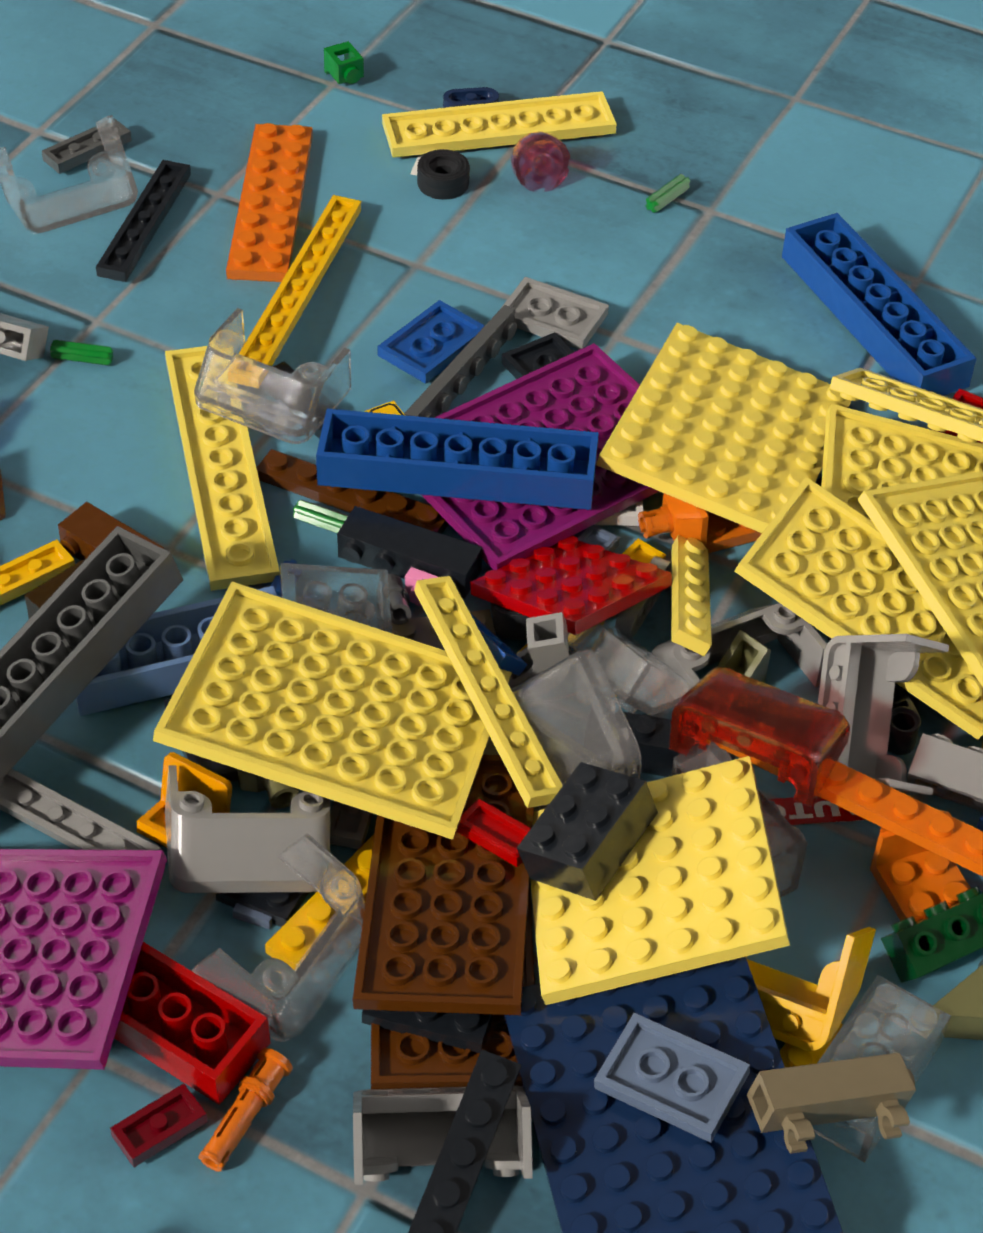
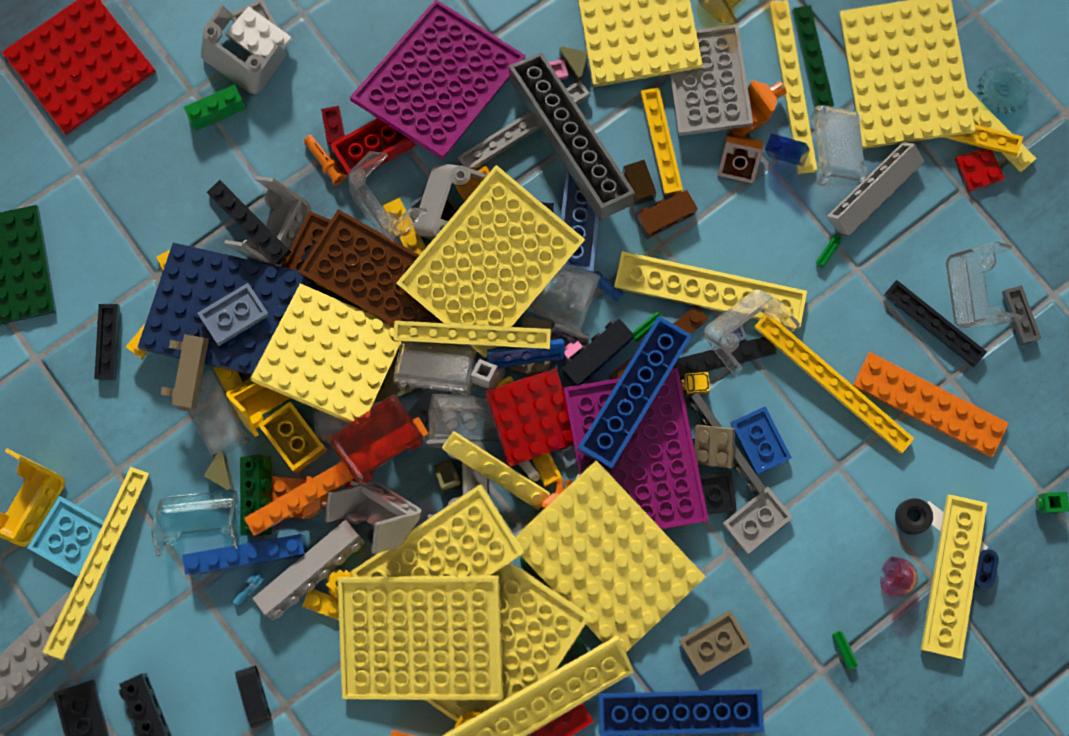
camera: 115 degrees right, 30 degrees up
red tile [456,798,531,867] -> none
black brick [517,762,658,901] -> none
none -> yellow brick [259,402,328,474]
none -> dark tan plate [678,610,751,676]
none -> dark tan plate [694,425,735,468]

